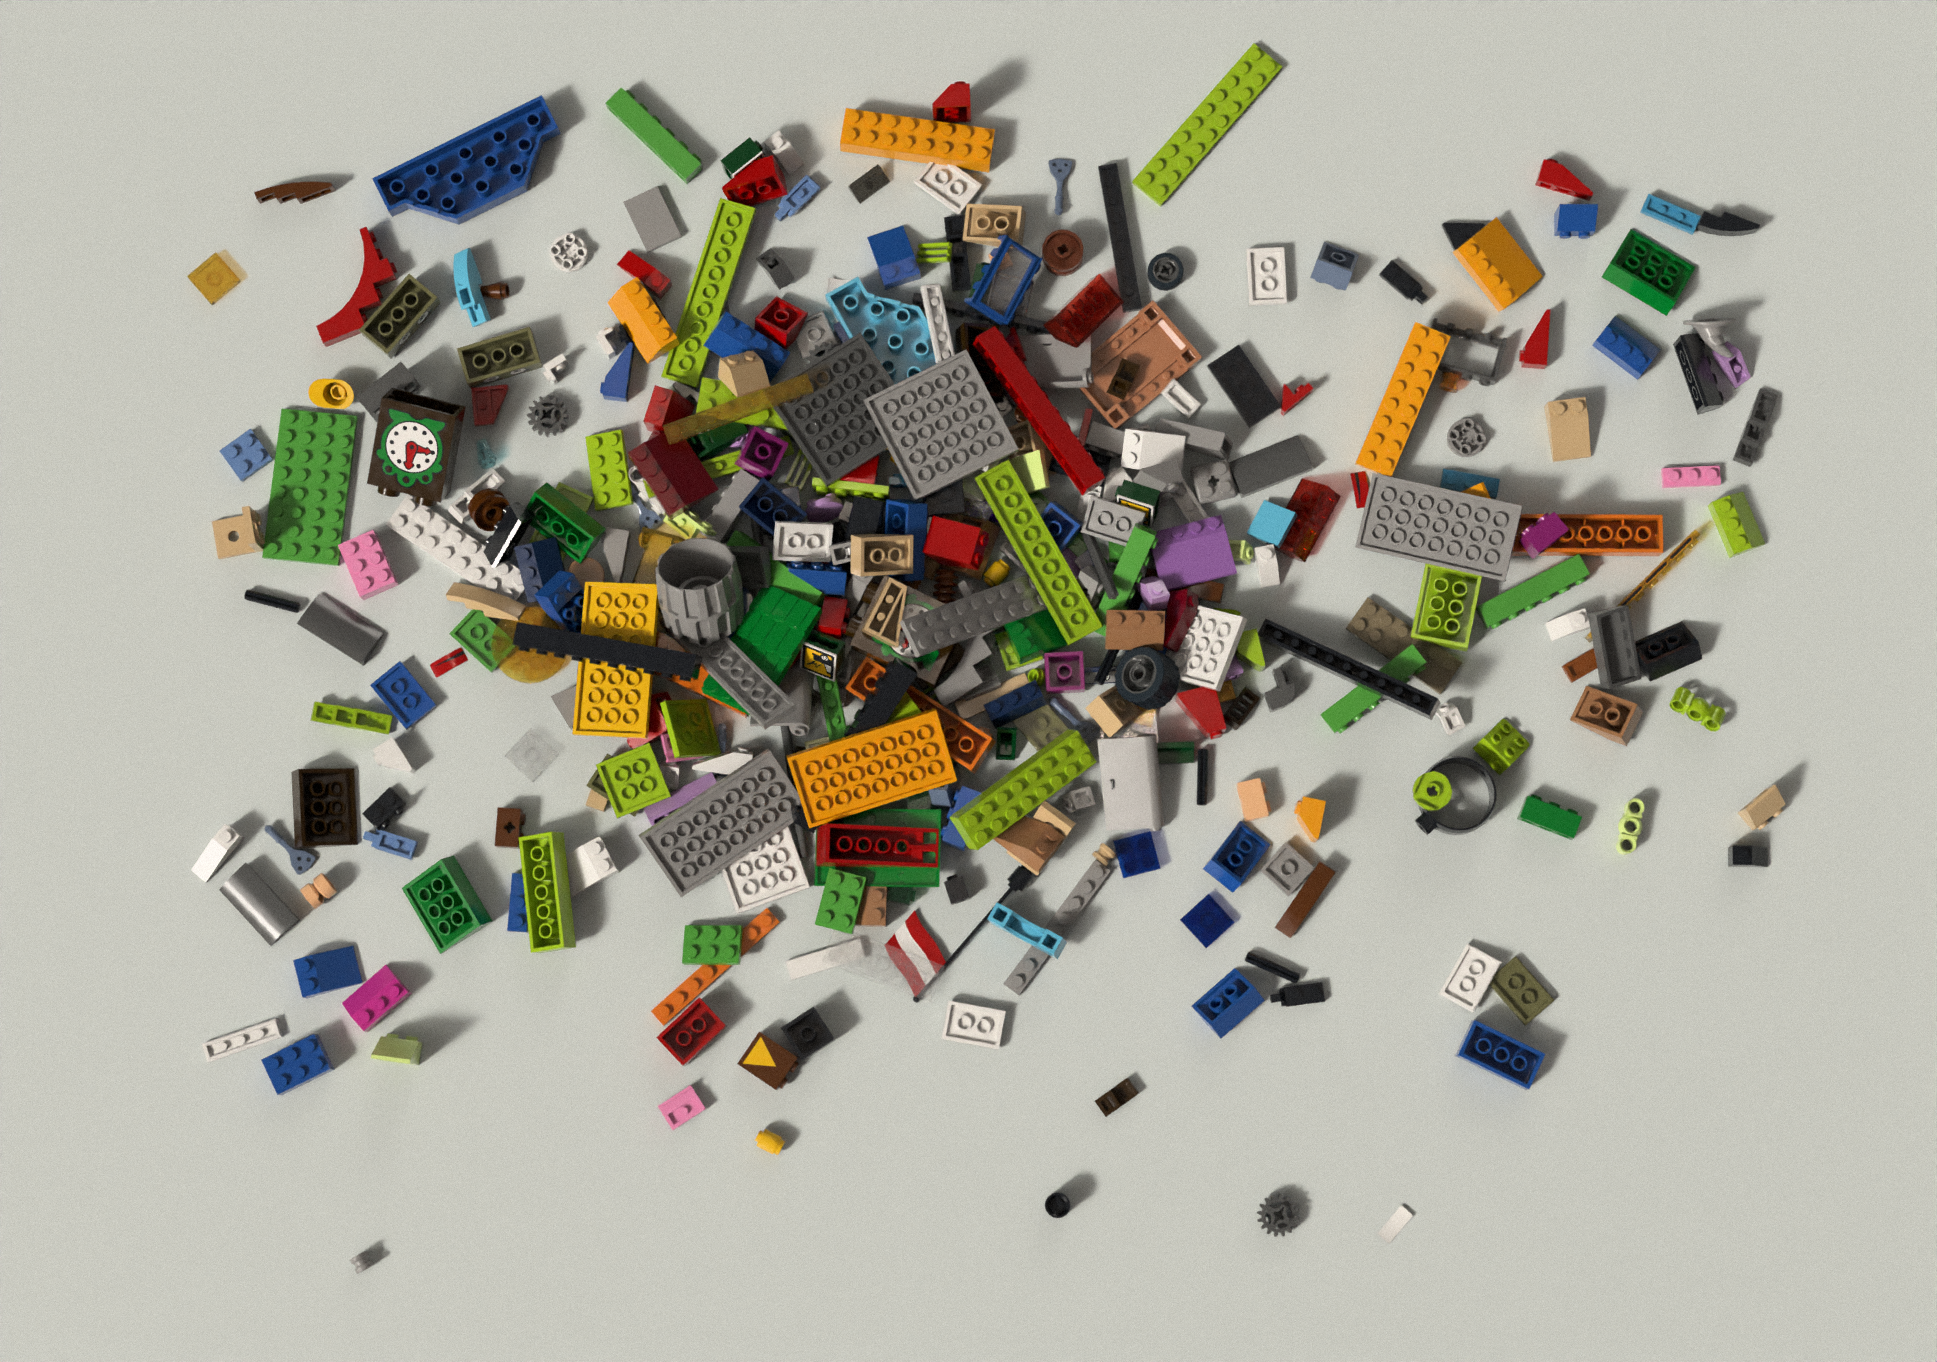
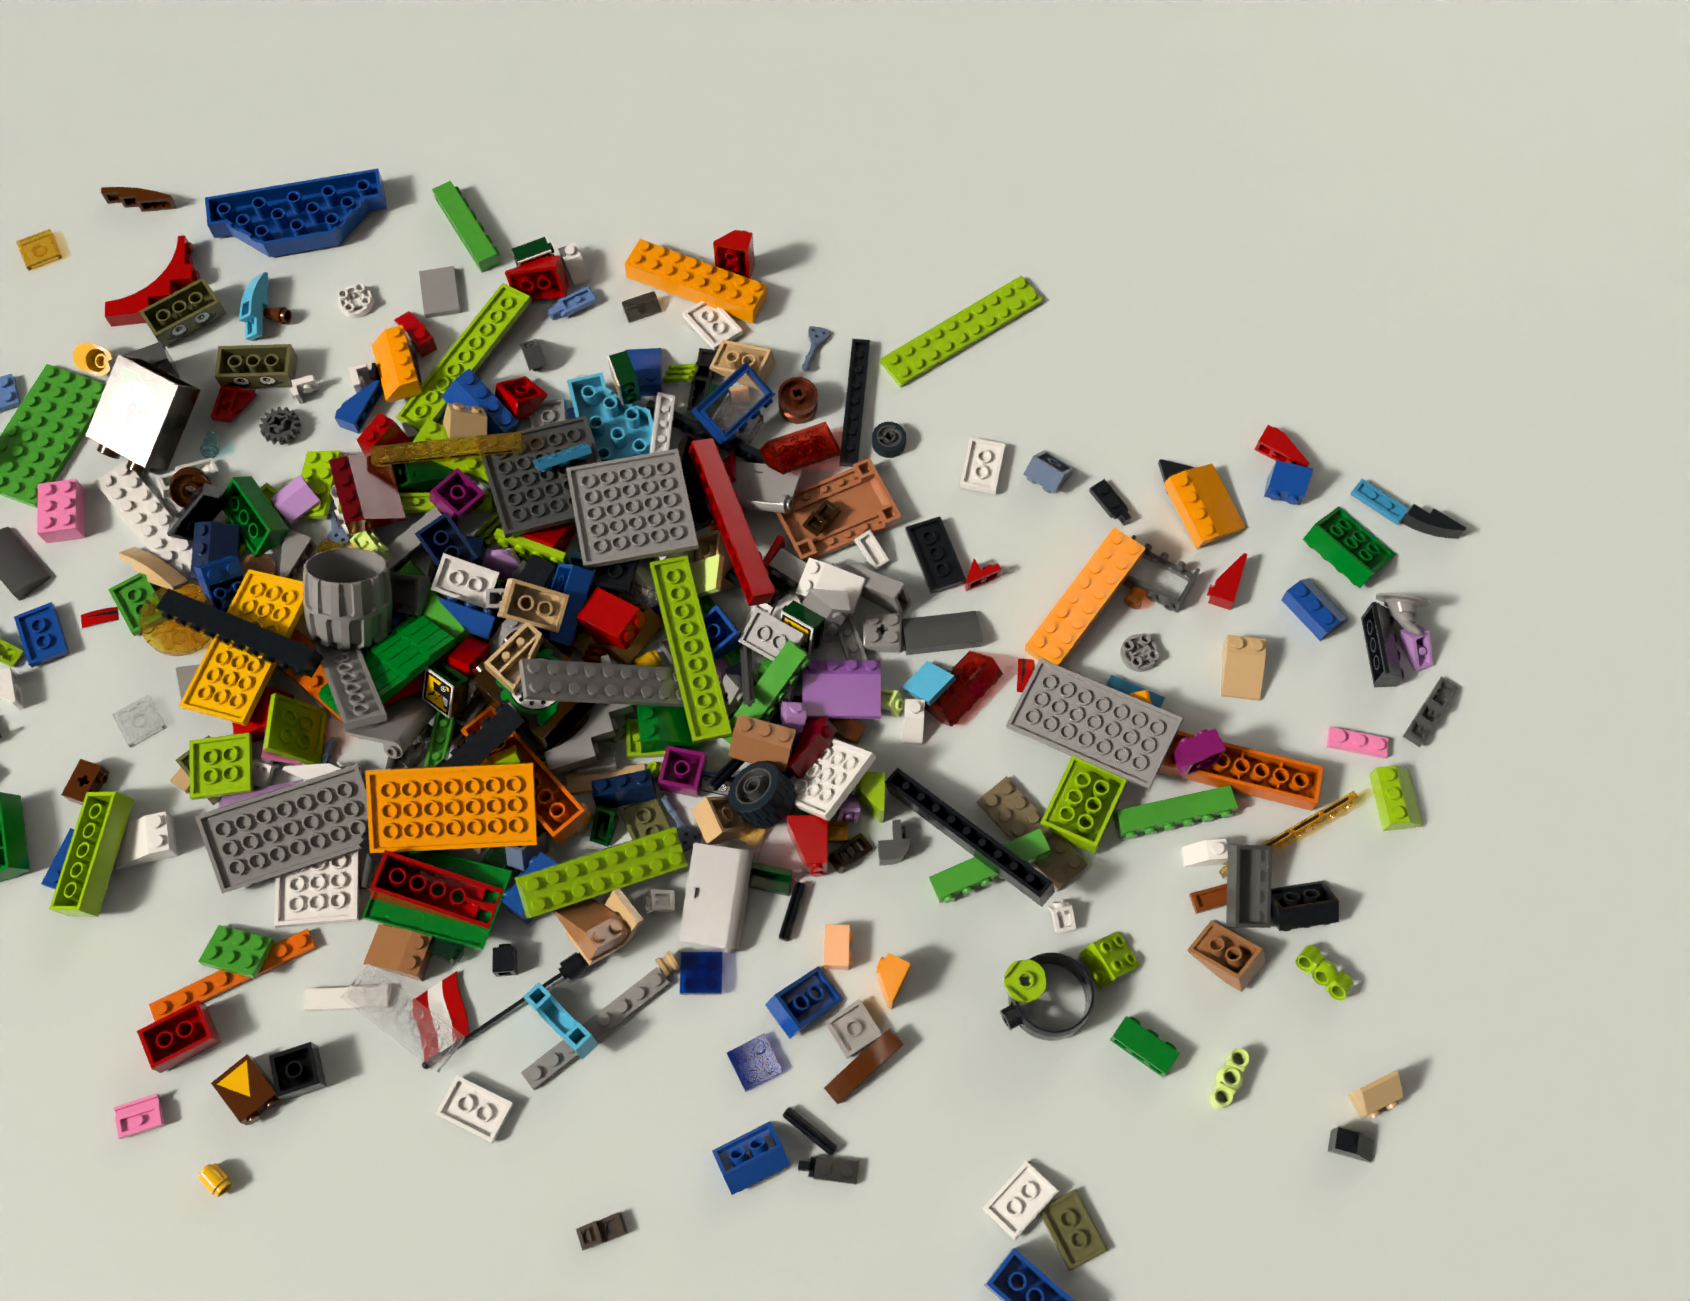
camera: 10 degrees right, 15 degrees down
bright green plate [815,868,868,934] -> none
none -> lavender slope [271,475,321,525]
none -> dark azure plate [533,443,592,472]
none -> dark green piece [607,350,641,405]

